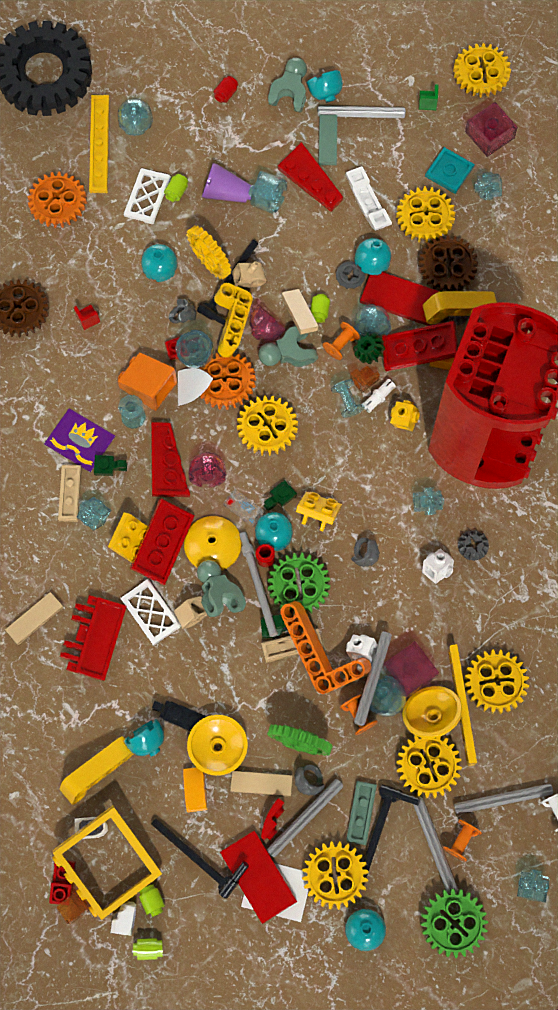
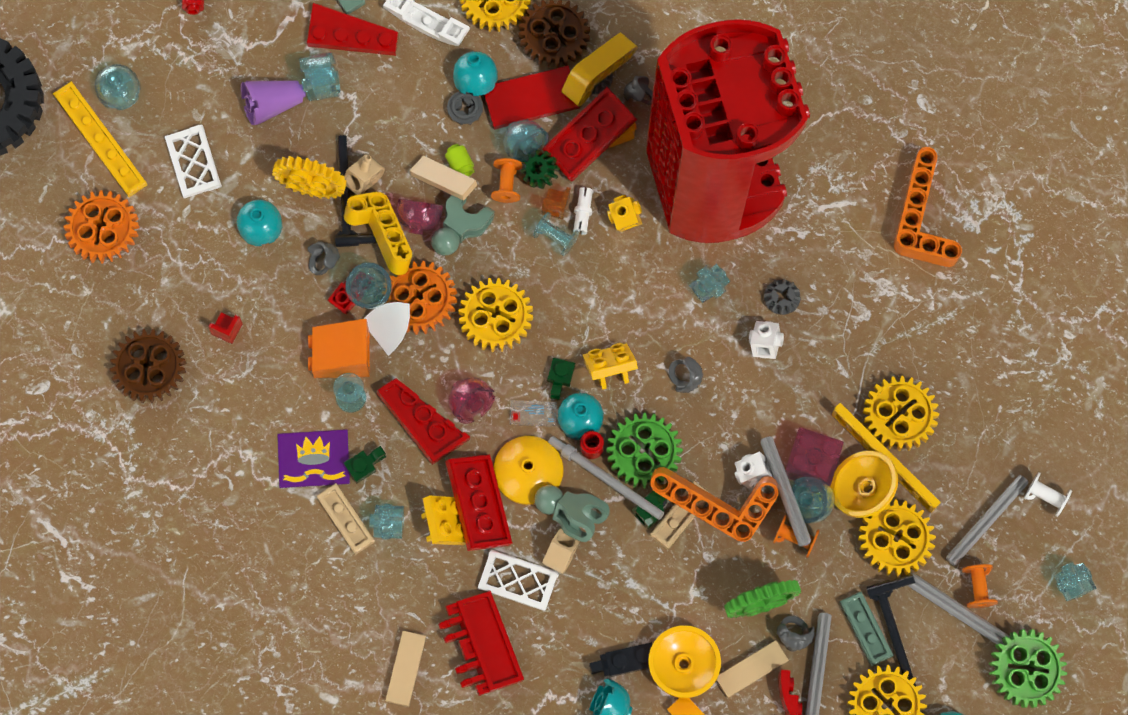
camera: 40 degrees left, 0 degrees up
lime brick [164,174,188,202] -> none

